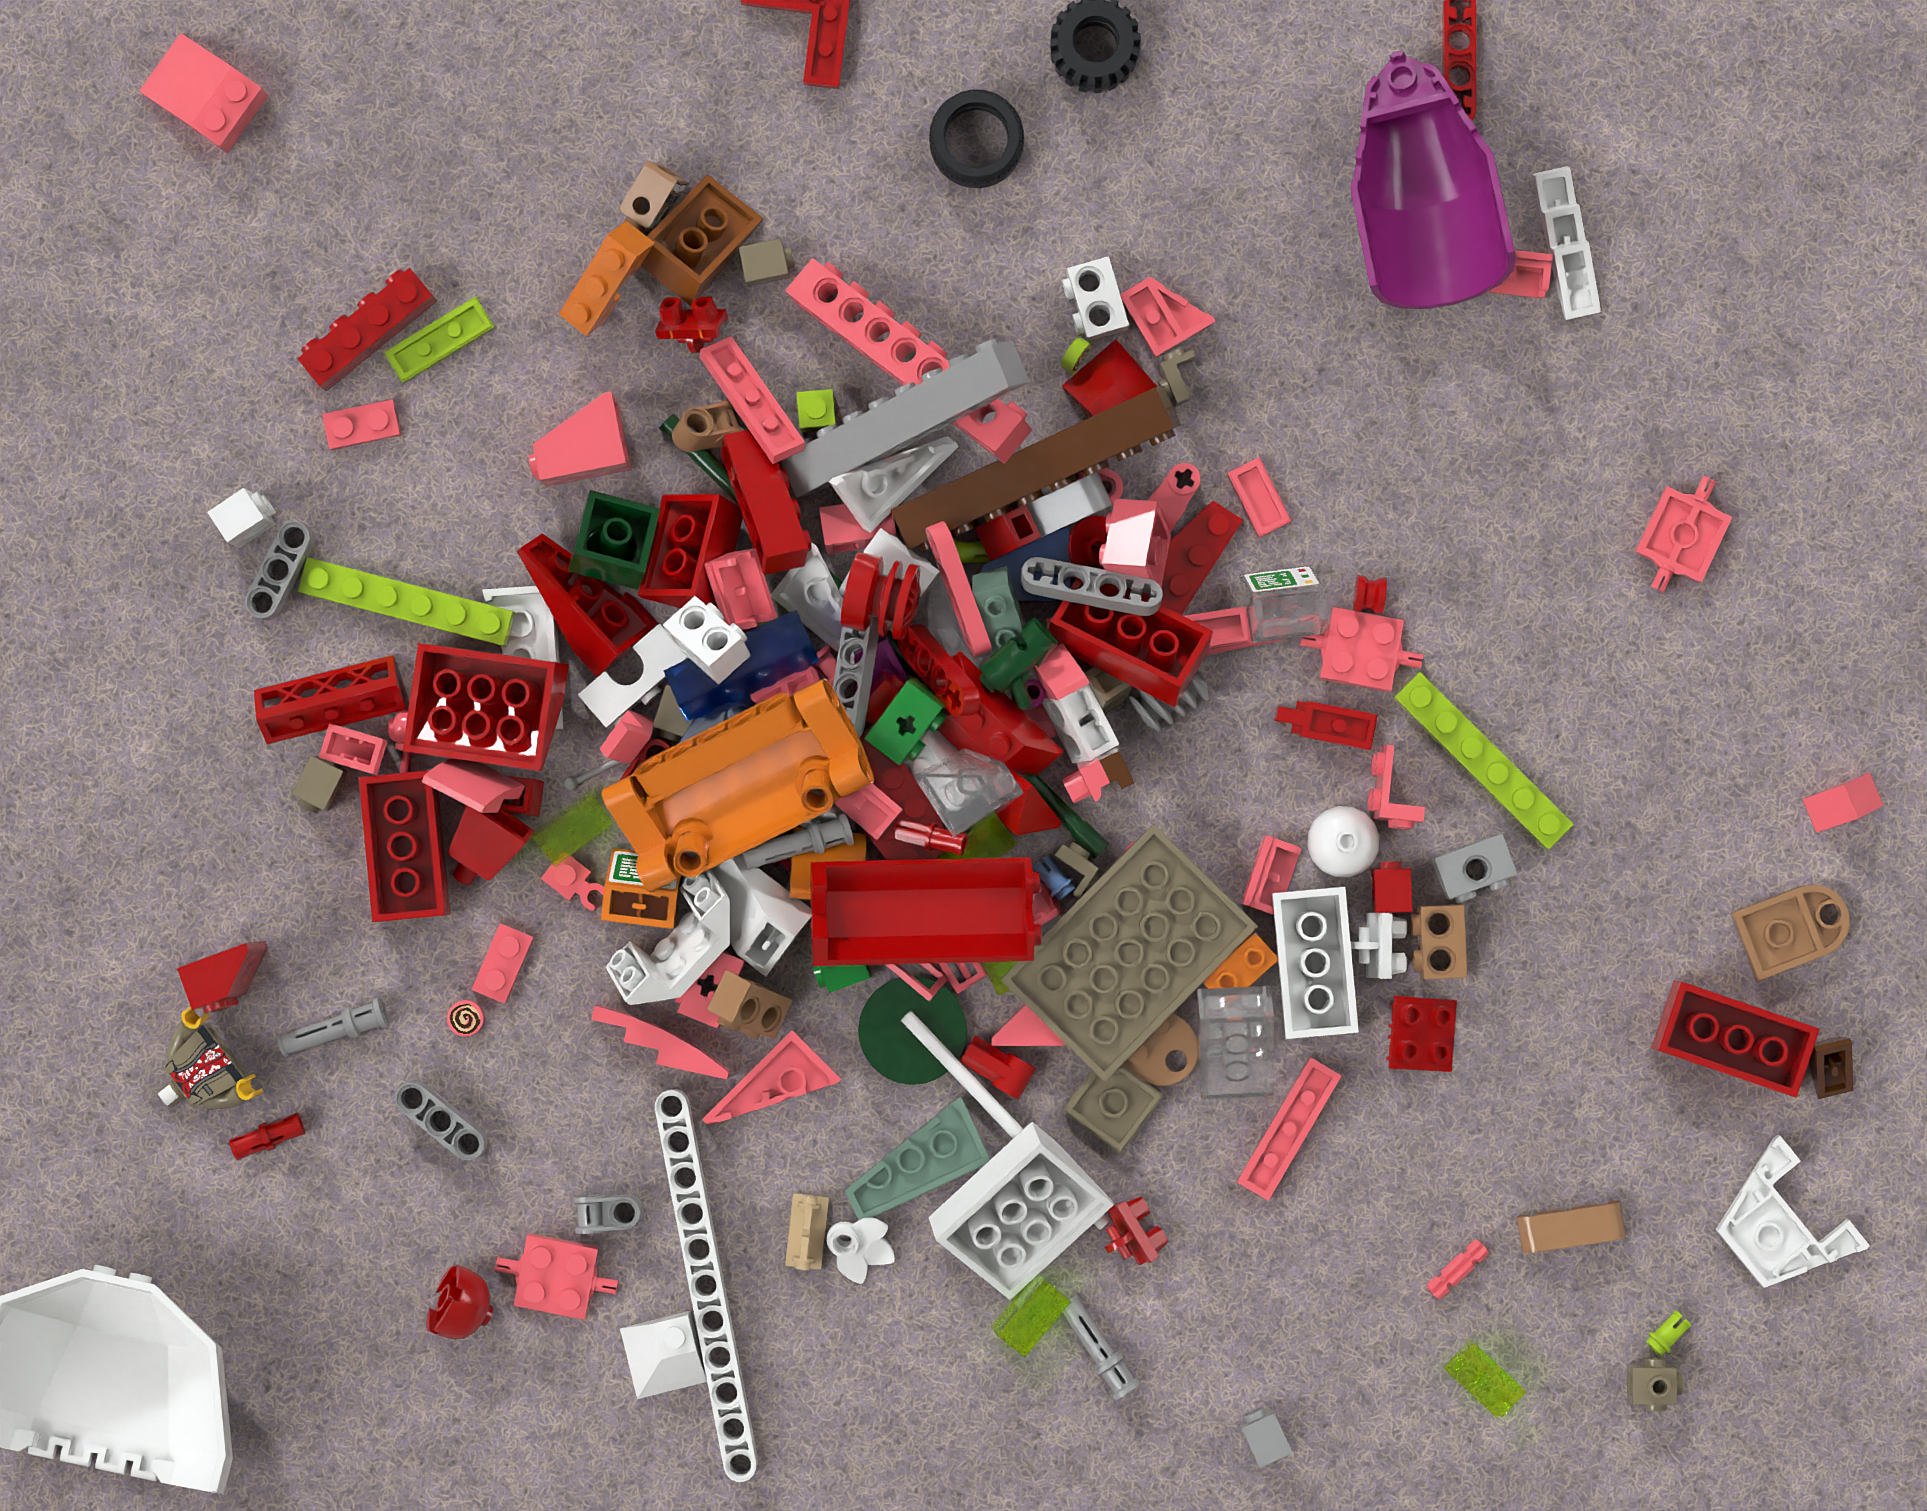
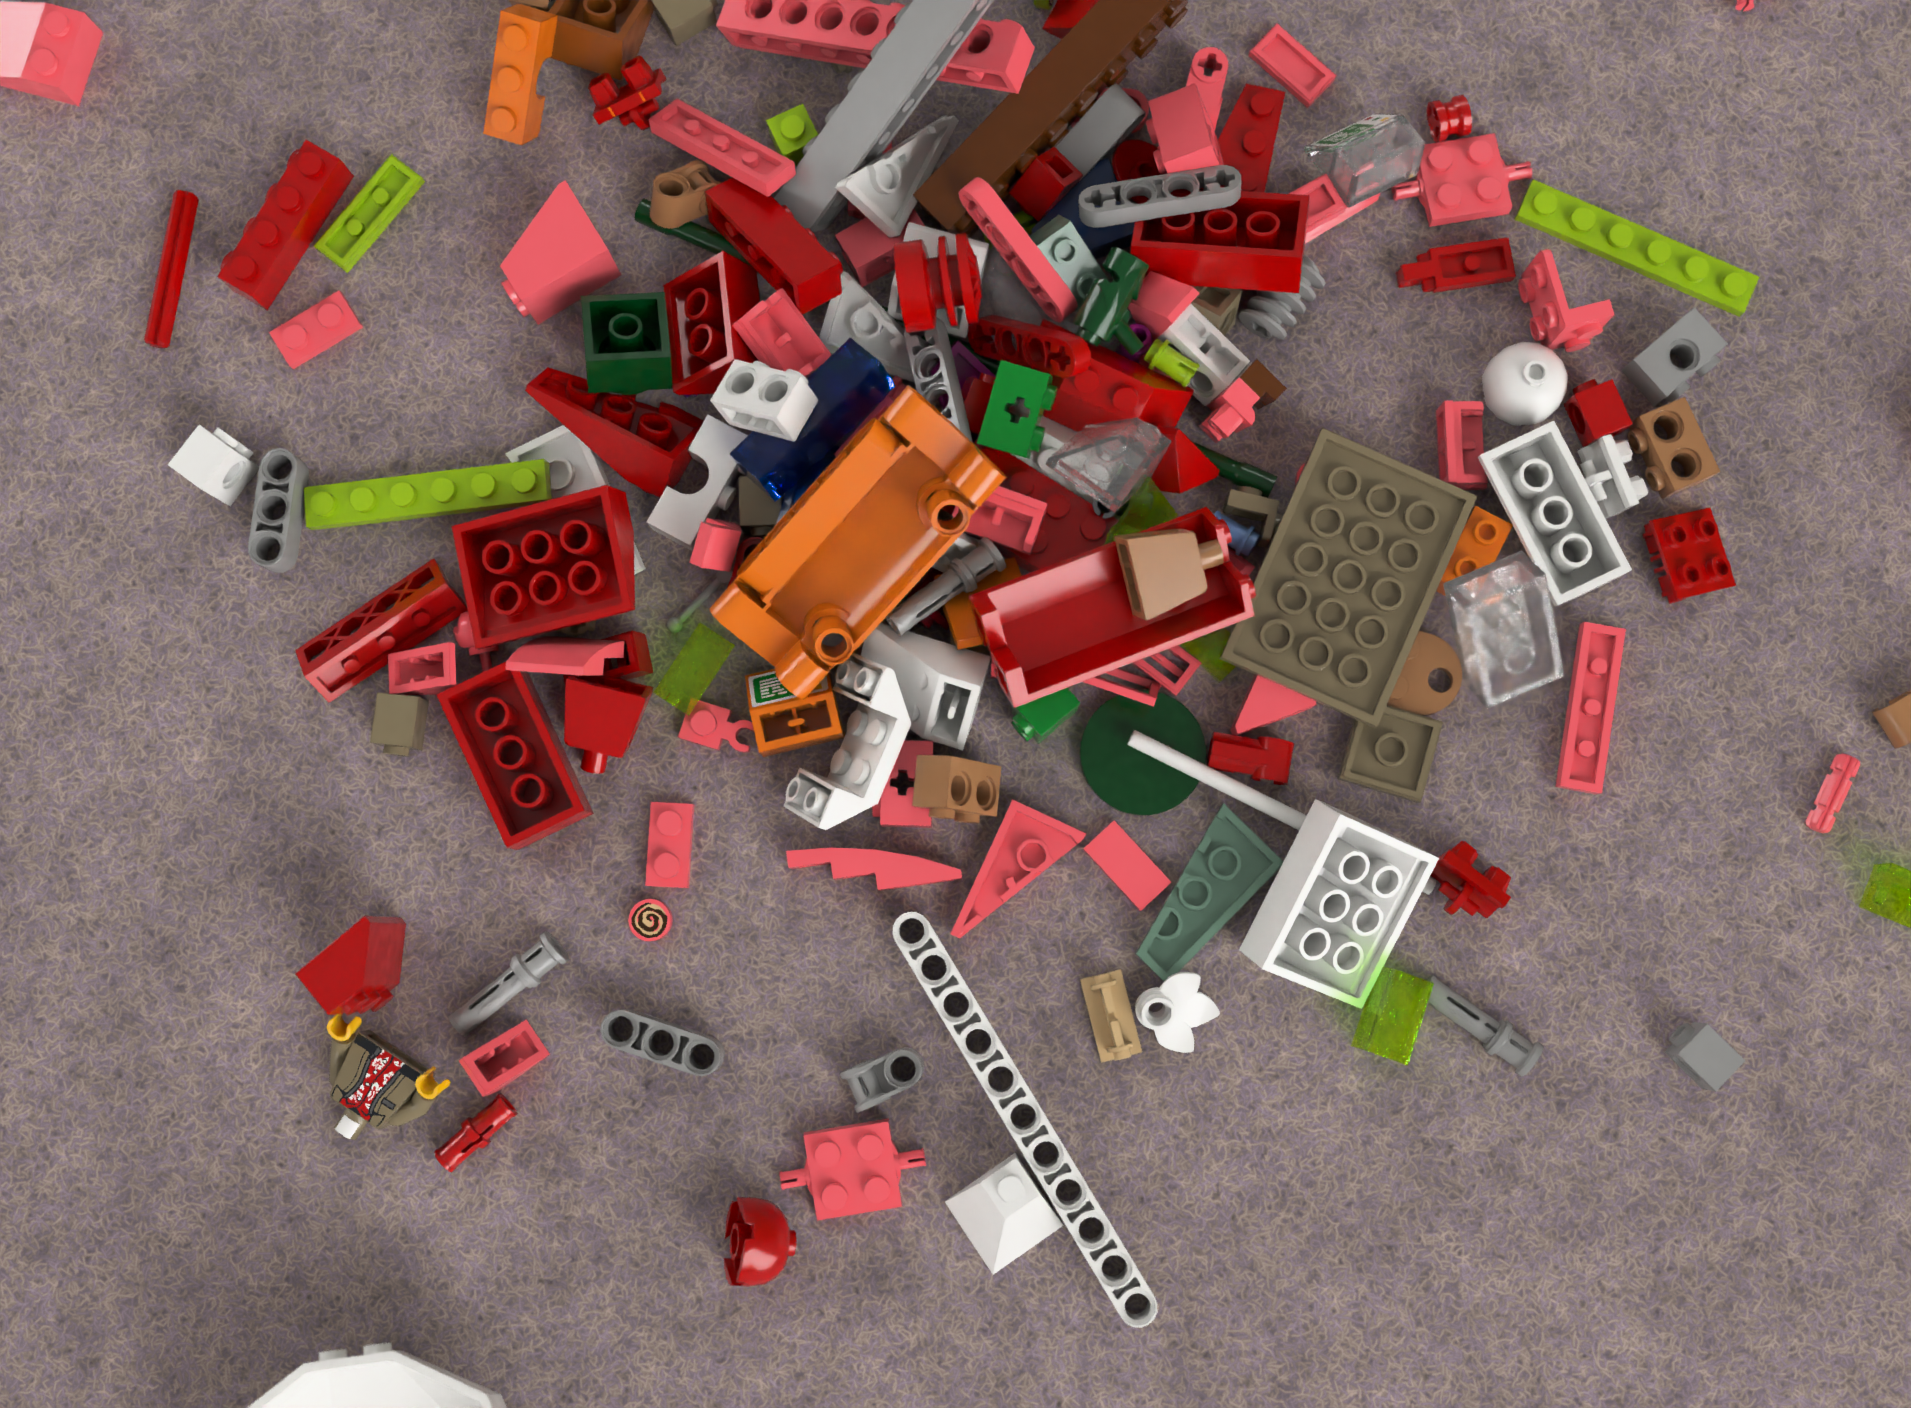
camera: 20 degrees left, 5 degrees down
red axle [894,819,968,856] -> none
none -> red axle [144,190,199,348]
none -> coral slope [459,1019,550,1097]
none -> coral tile [1083,820,1172,911]
none -> medium nougat torso [1114,529,1224,620]
none -> lime pin [1144,338,1200,388]

